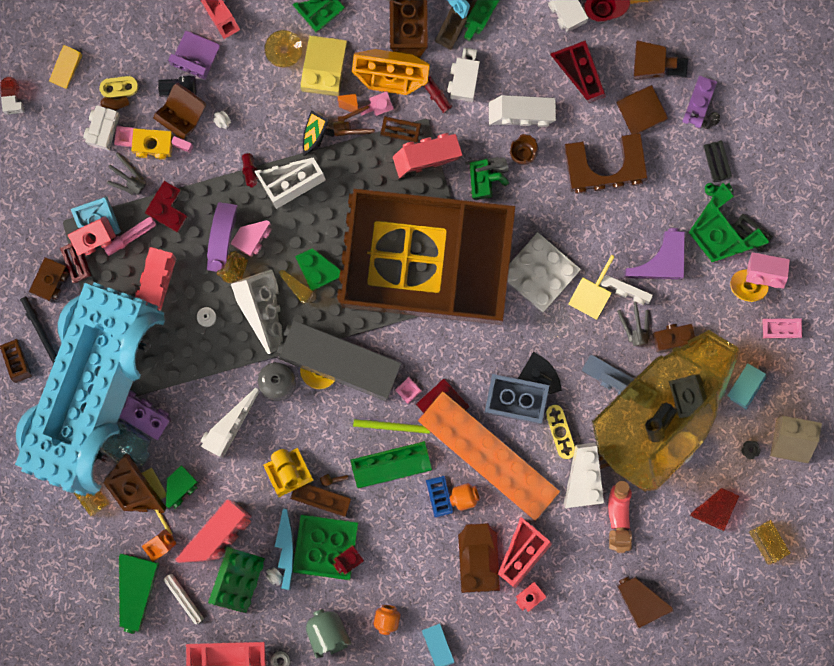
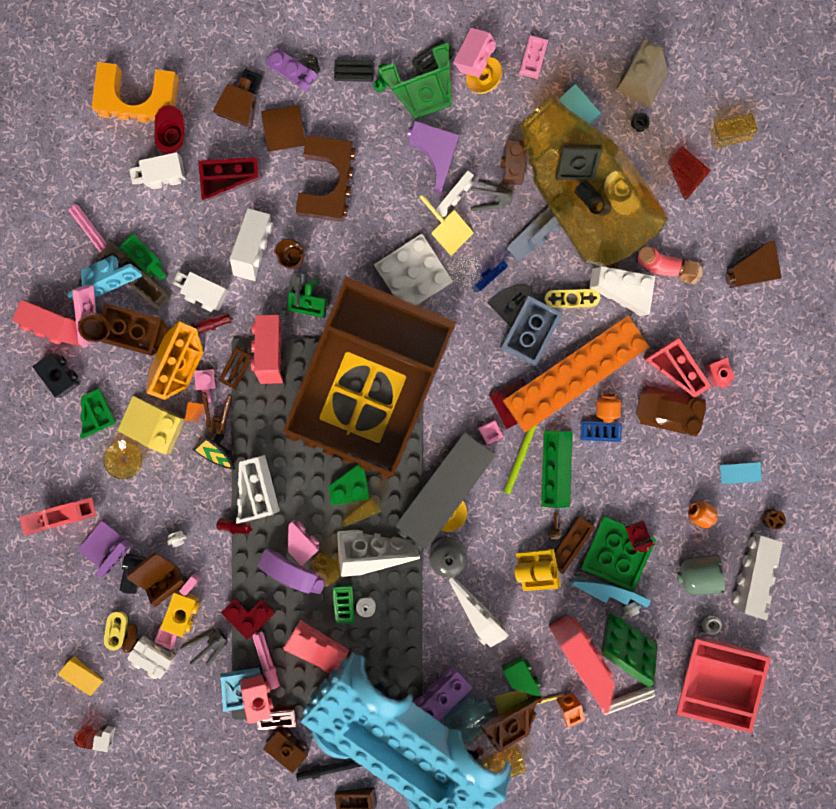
camera: 80 degrees left, 5 degrees up
green slope [119,553,159,634] -> none
none -> green slope [333,584,355,624]
none -> clear blue plate [472,260,508,293]

